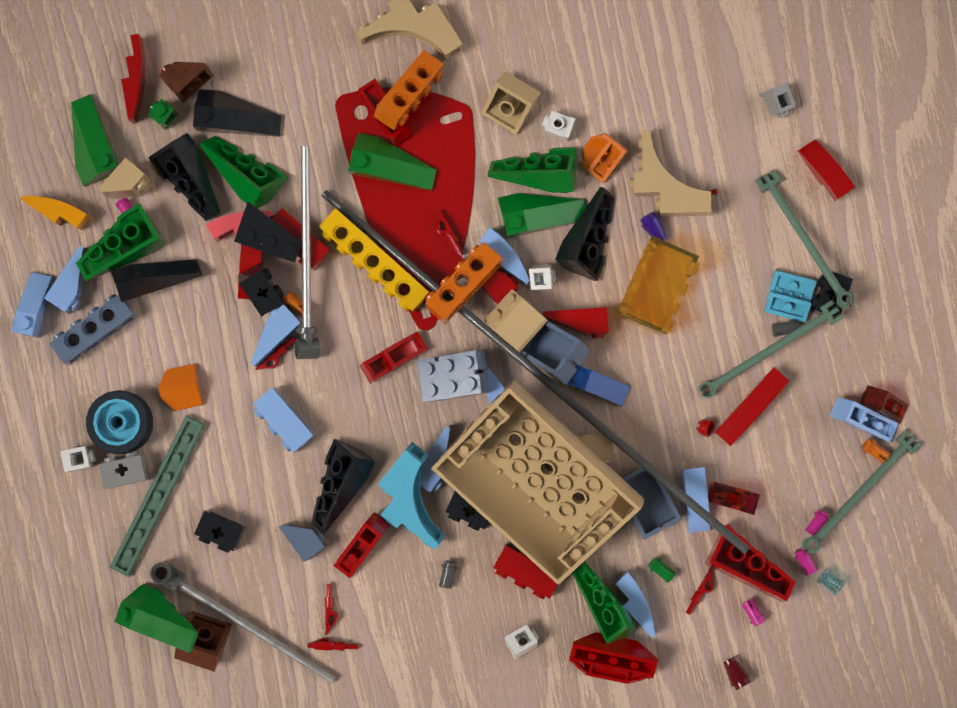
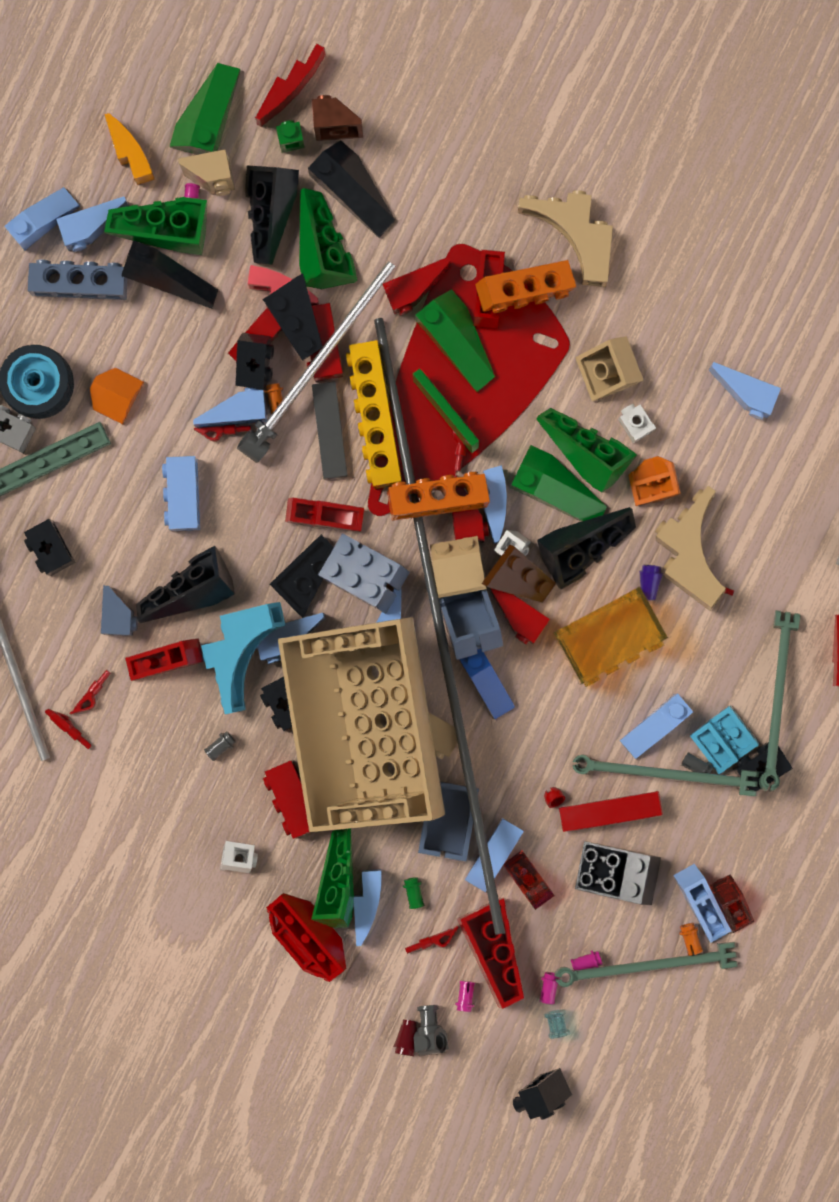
camera: 40 degrees right, 0 degrees up
none -> black wing [270,534,334,618]
none -> dark grey tile [312,381,348,480]
none -> red slope [383,257,451,315]
none -> green tile [413,369,479,453]
none -> dark grey connector [414,1005,449,1056]
none -> reddish brown wing [481,545,556,603]
none -> black brick [513,1068,572,1120]
none -> black slope [575,841,661,905]
none -> light blue slope [620,693,693,759]
none -> light blue slope [709,362,781,420]

